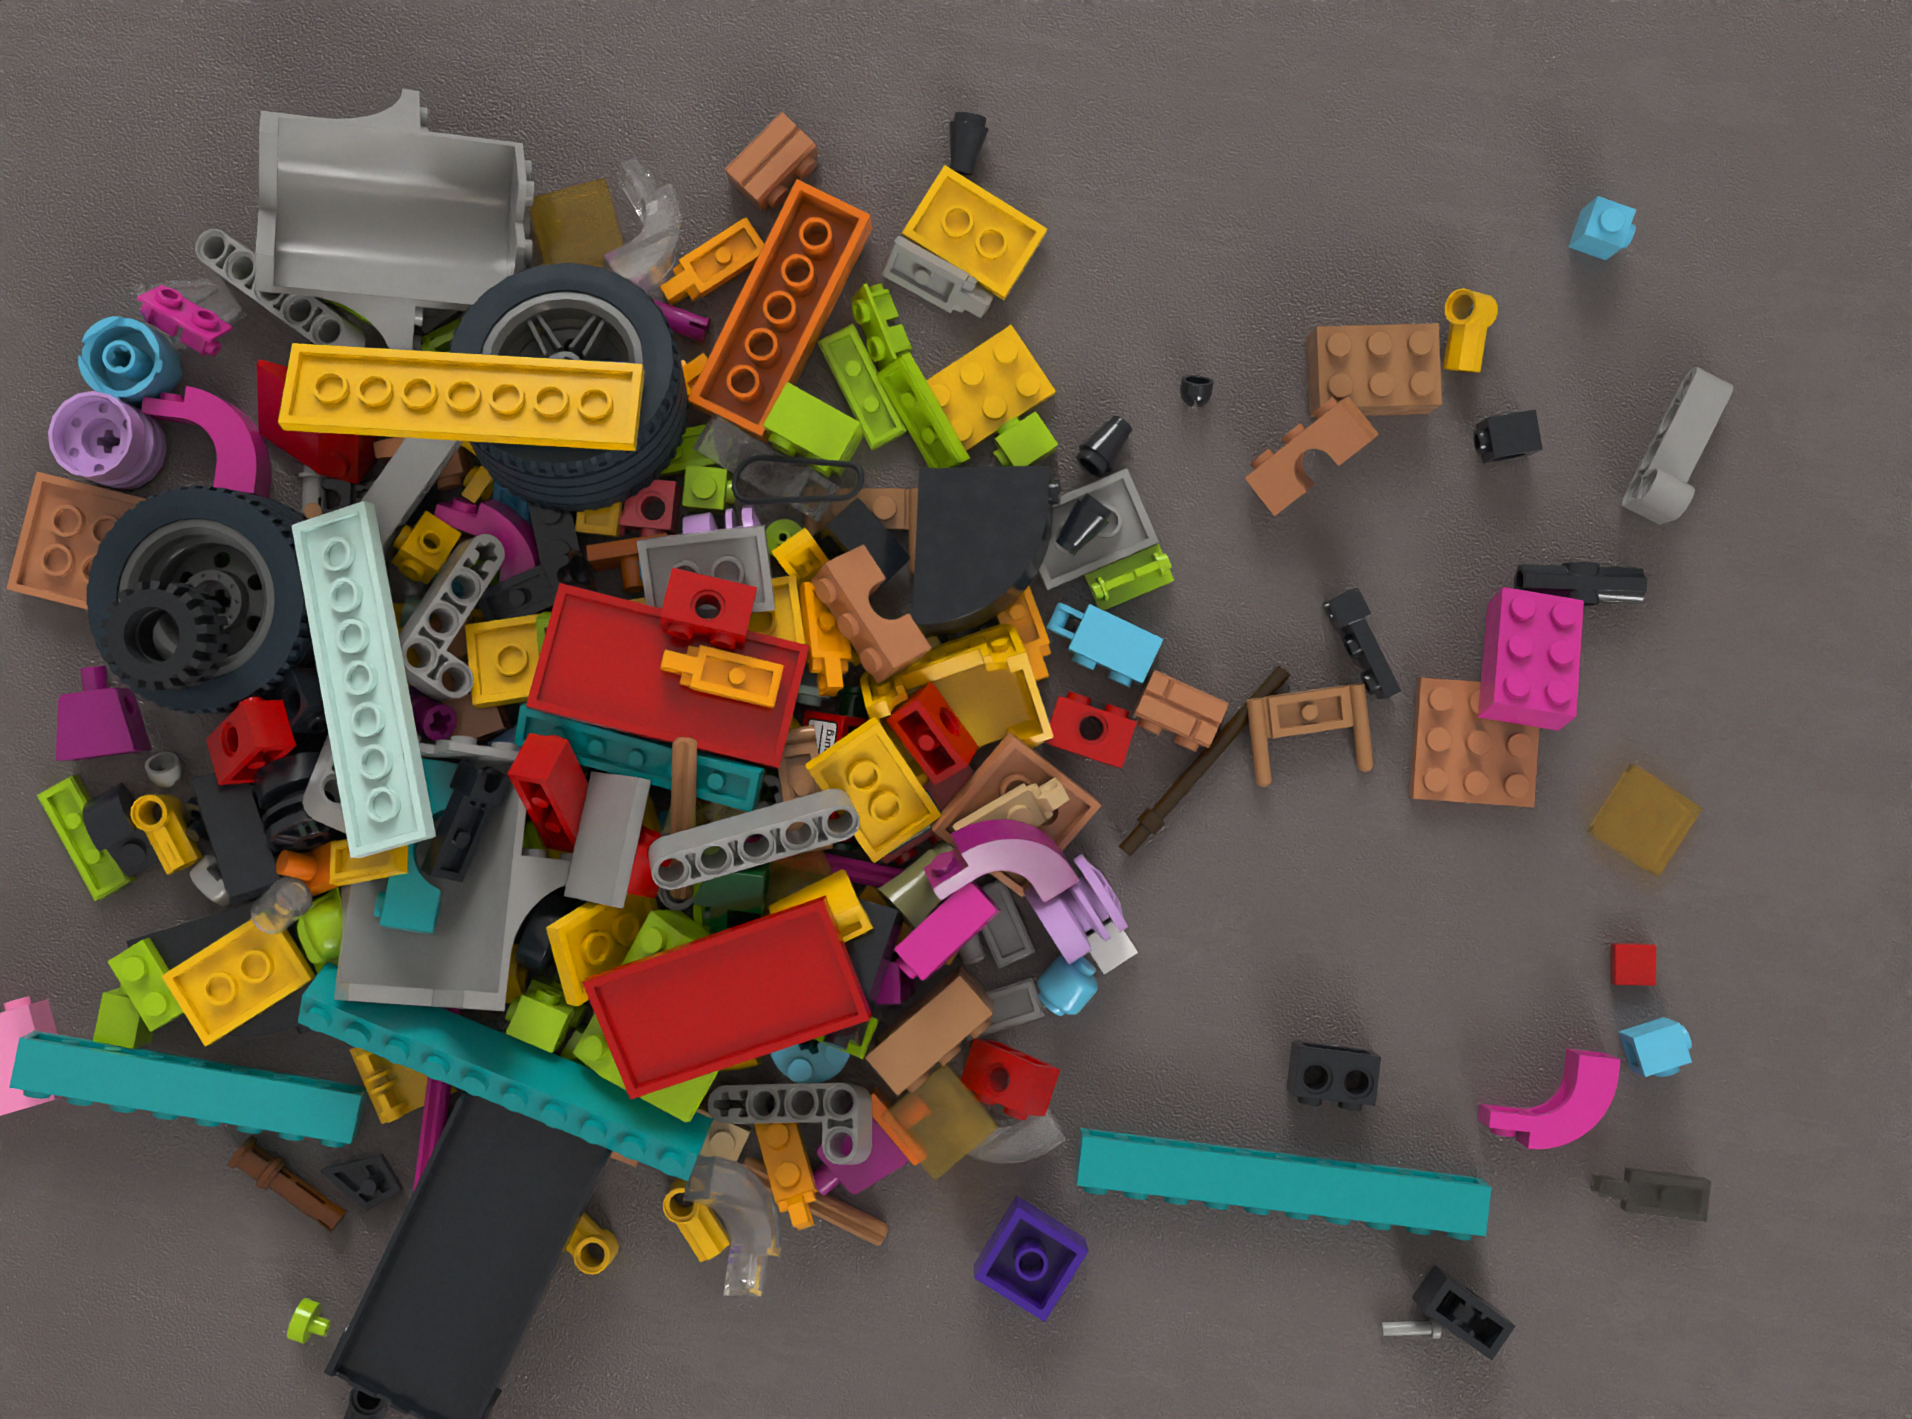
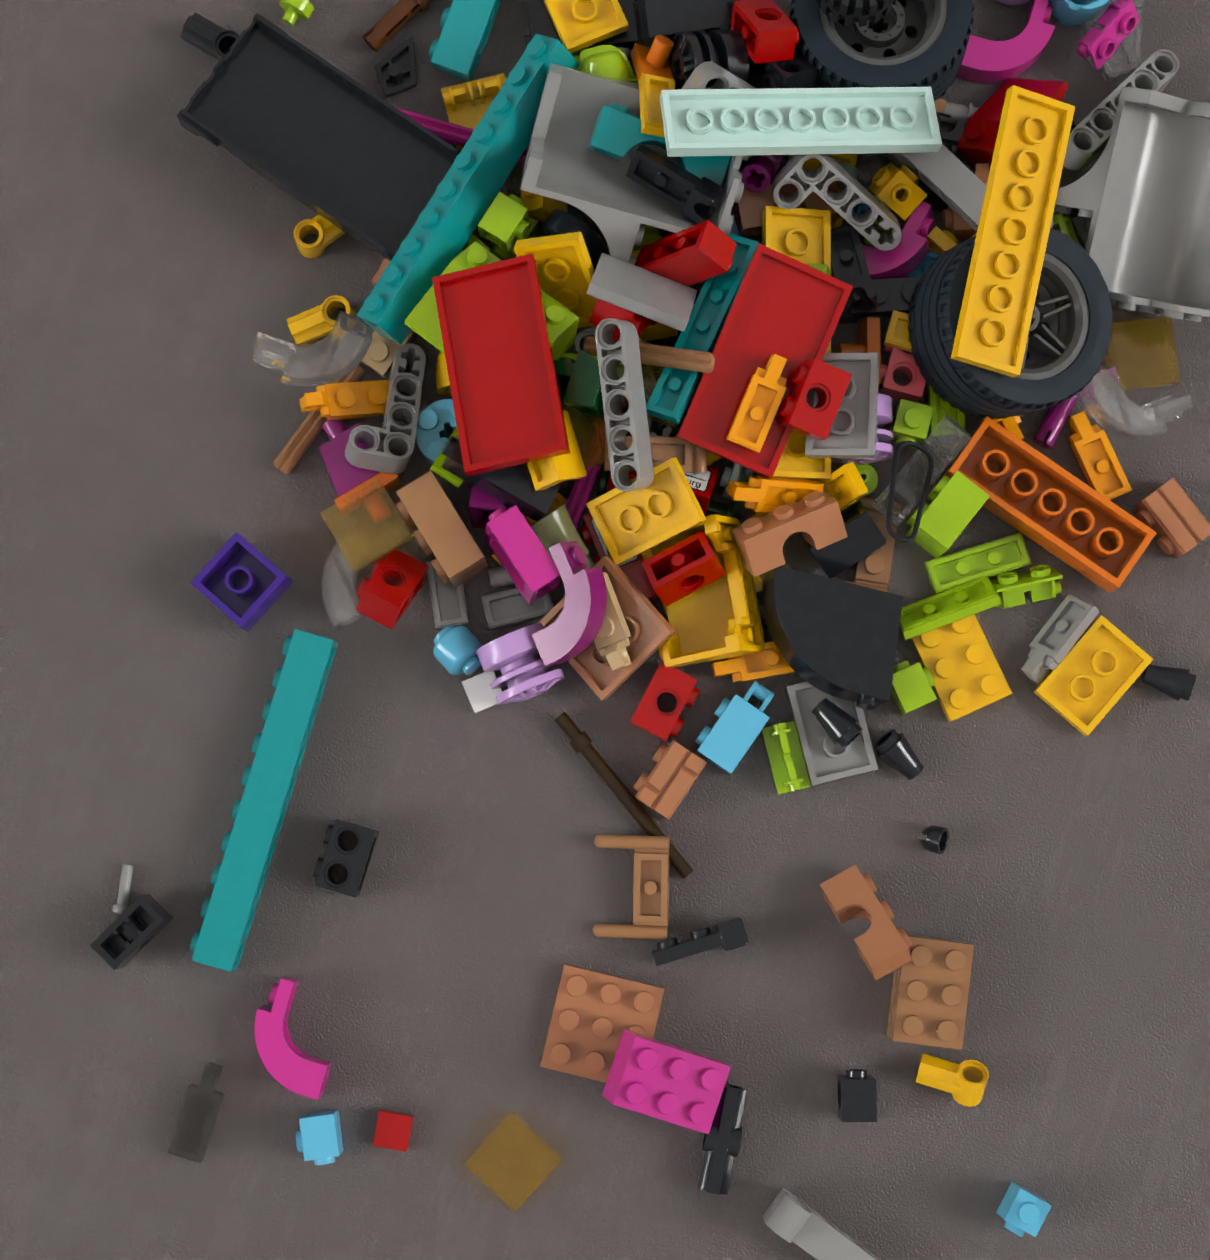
camera: 100 degrees right, 5 degrees down
clear brick [251,877,312,934] -> none

